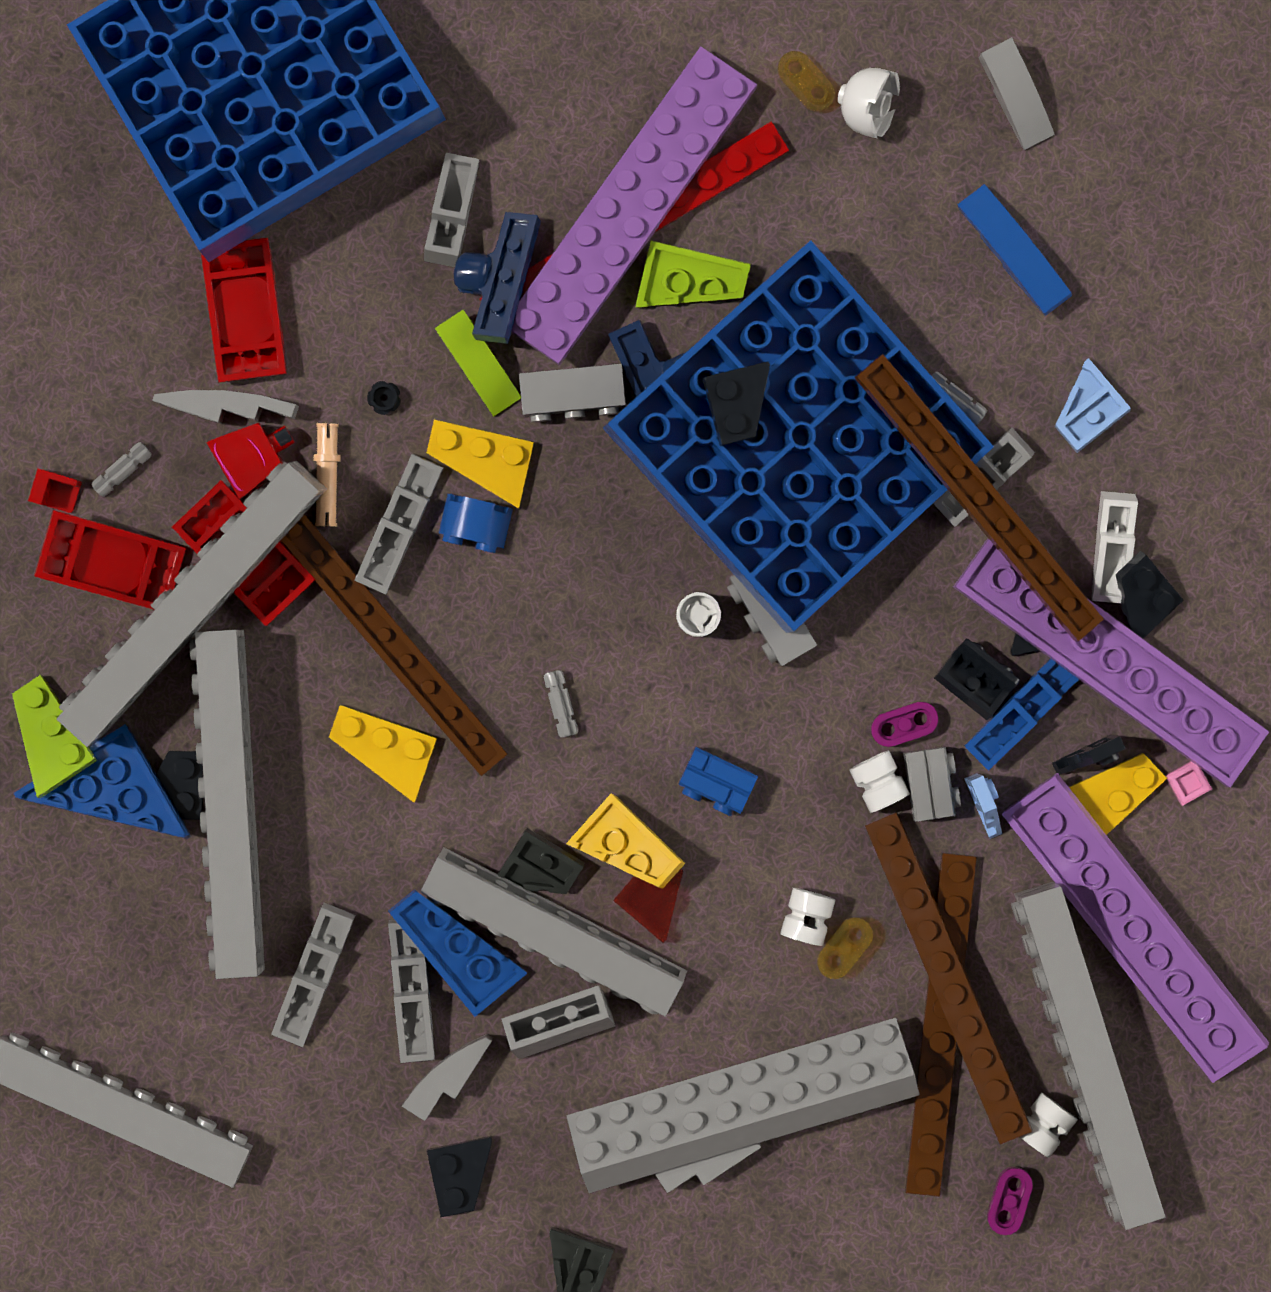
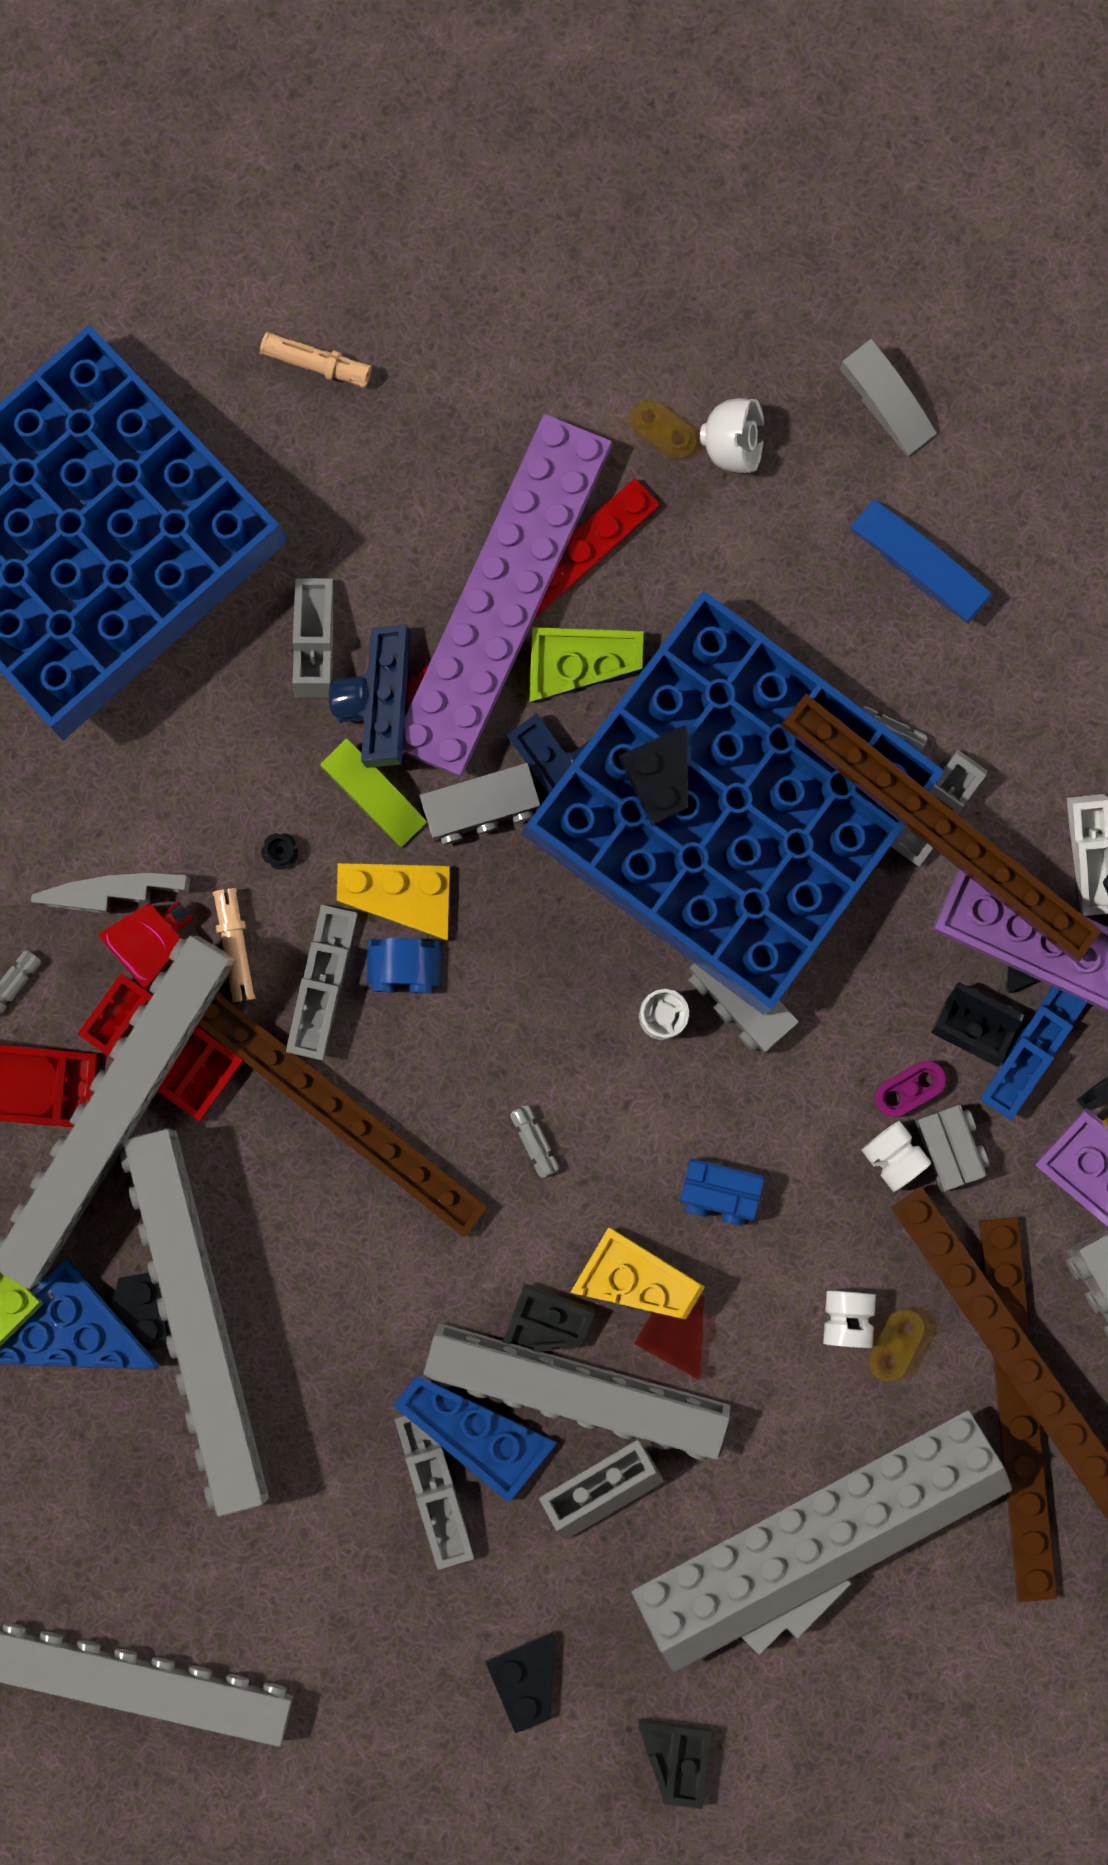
camera: 10 degrees left, 5 degrees down
red slope [201,238,287,383] -> none
light grey slope [271,903,356,1047] -> none
yellow wing [329,705,437,803] -> none
light grey slope [402,1034,493,1121] -> none
light blue wing [964,773,1002,839] -> none
light blue wing [1055,358,1131,453] -> none

